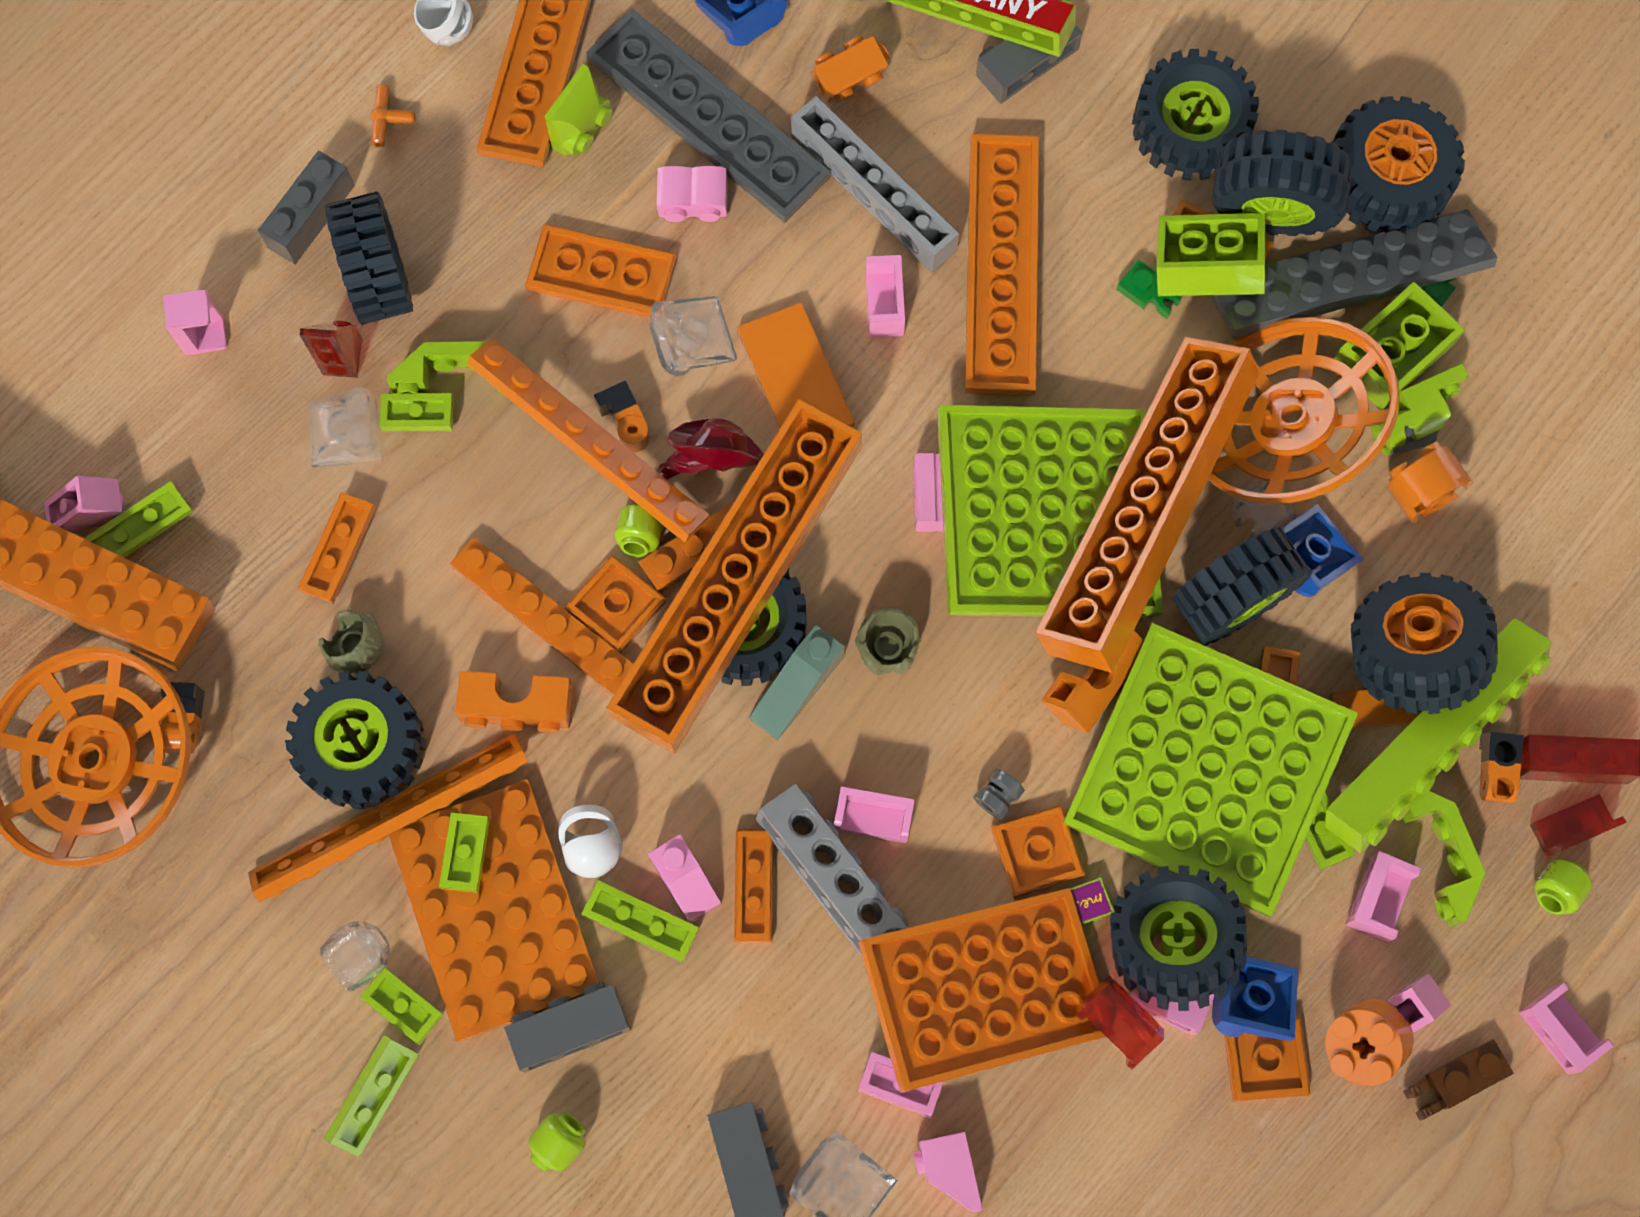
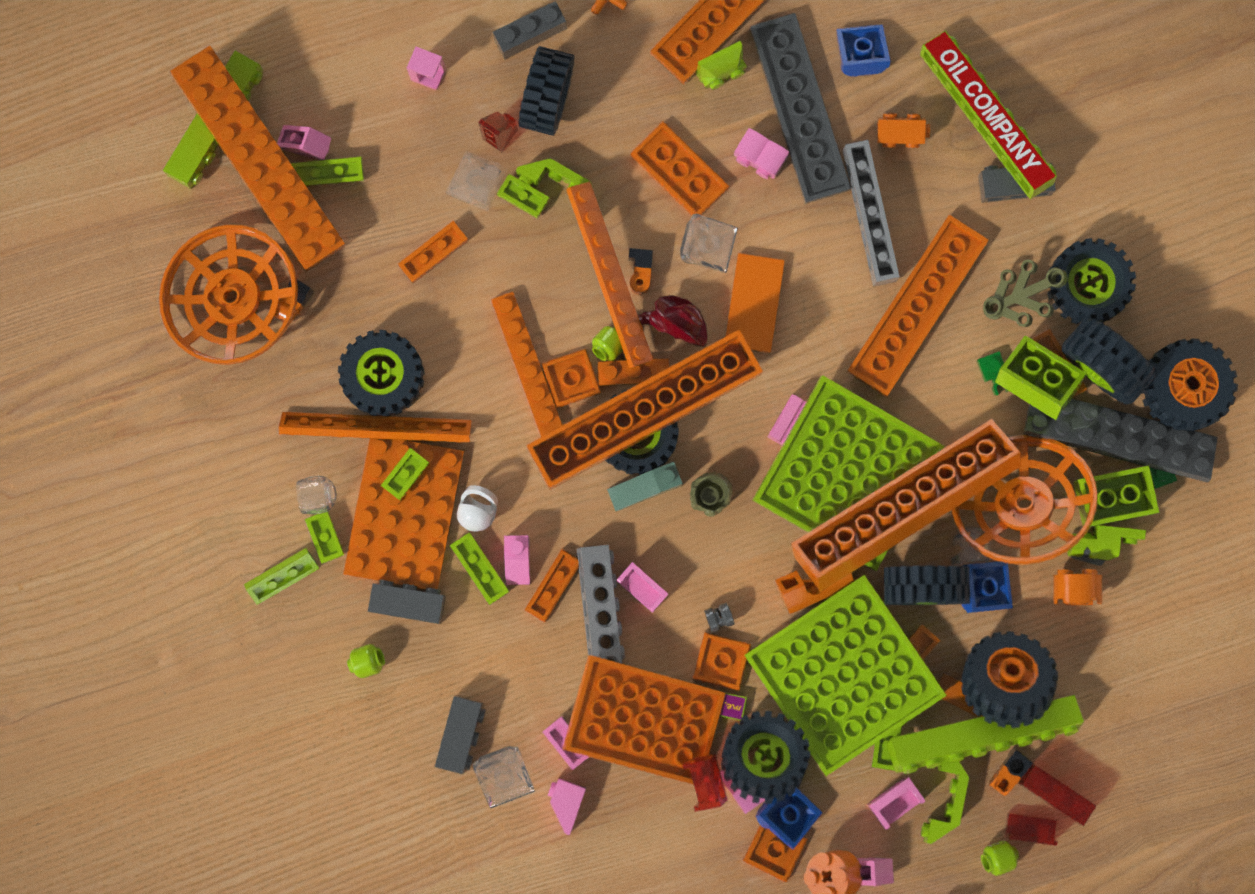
camera: 30 degrees right, 10 degrees up
olive hair [318,610,384,674] -> none
orange arch [455,671,573,733] -> none
bright pink panel [866,255,905,338] -> none
none -> olive plant [983,259,1067,327]

